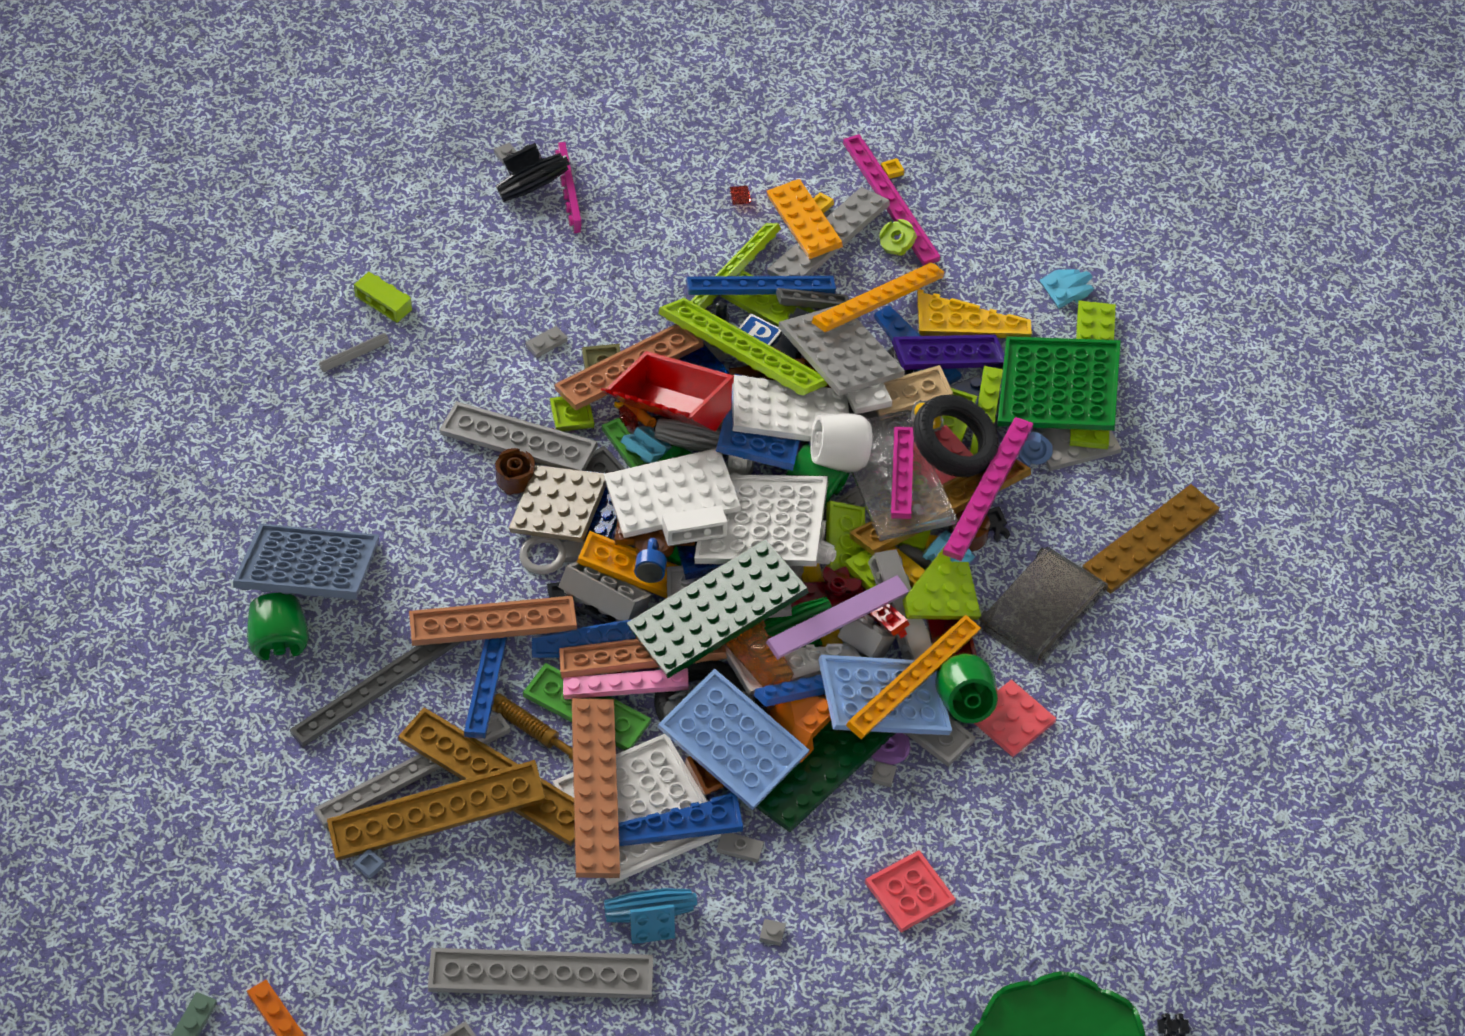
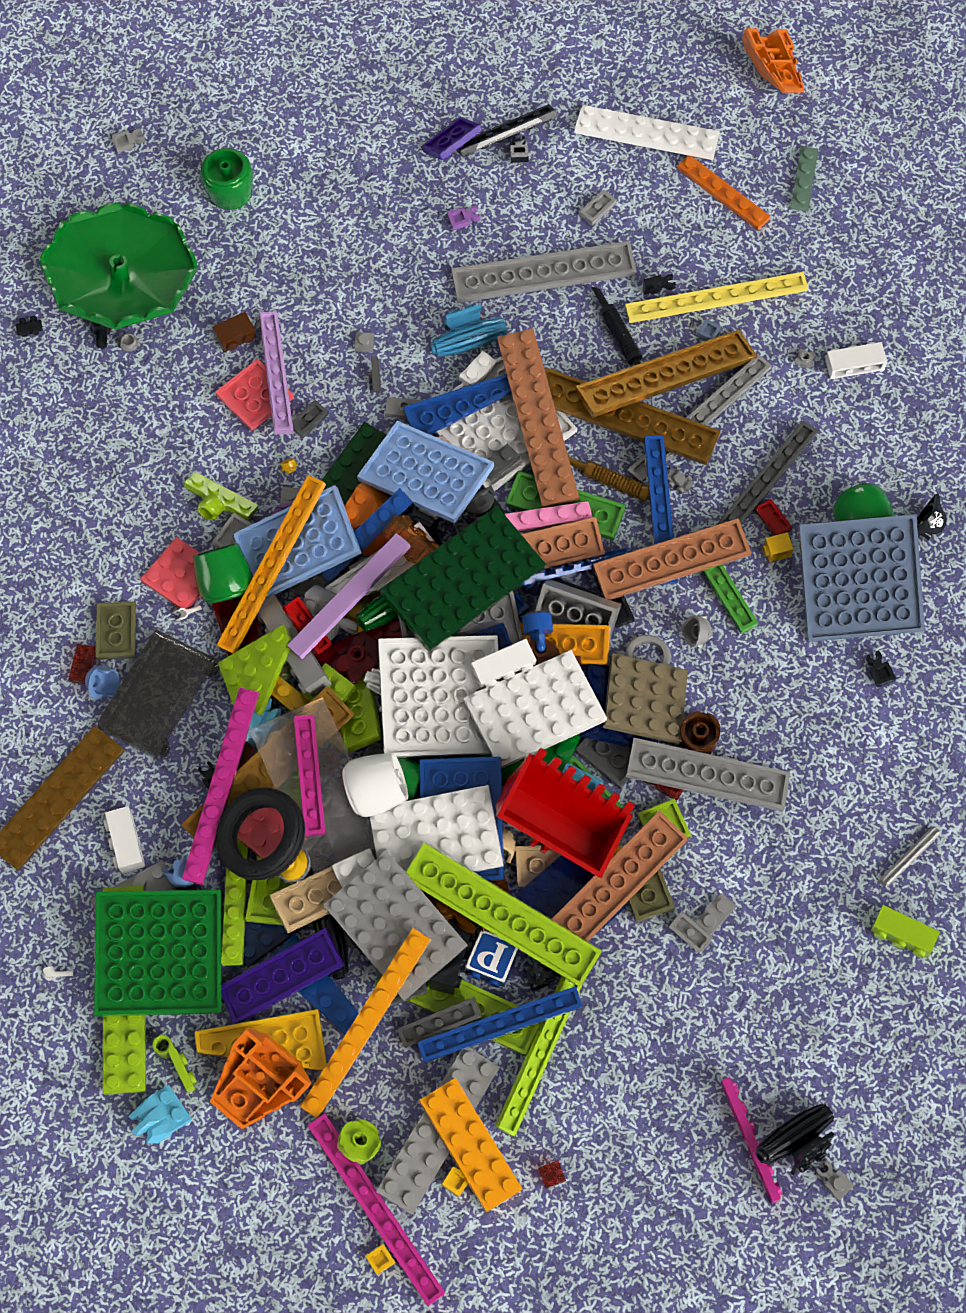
camera: 175 degrees right, 15 degrees up
none -> white hand [43,966,73,981]
none -> clear red plate [68,644,96,684]
none -> medium blue helmet [85,665,120,699]
none -> olive plate [96,601,137,660]
none -> white brick [103,806,146,874]
none -> lime plate [153,1035,197,1093]
none -> white hand [173,605,202,621]
none -> lime plate [184,472,258,521]
none -> orange wedge [210,1028,312,1129]
none -> reddish brown brick [212,312,257,352]
none -> lavender tile [259,312,293,435]
none -> yellow plate [280,458,298,474]
none -> dark grey plate [292,400,329,438]
none -> dark grey plate [368,356,381,393]
none -> white plate [459,351,497,386]
none -> dark grey plate [487,443,520,482]
none -> black piece [591,287,643,366]
none -> light yellow plate [625,272,808,323]
none -> black plate [642,274,676,294]
none -> light grey piece [668,469,694,494]
none -> light grey plate [669,911,714,954]
none -> light grey helmet [677,615,713,648]
none -> bright green plate [702,565,758,634]
none -> red plate [754,498,793,536]
none -> yellow brick [762,532,794,562]
none -> light grey plate [795,349,816,368]
none -> white brick [825,342,887,379]
none -> black plate [866,651,896,688]
none -> black hat [917,494,947,540]

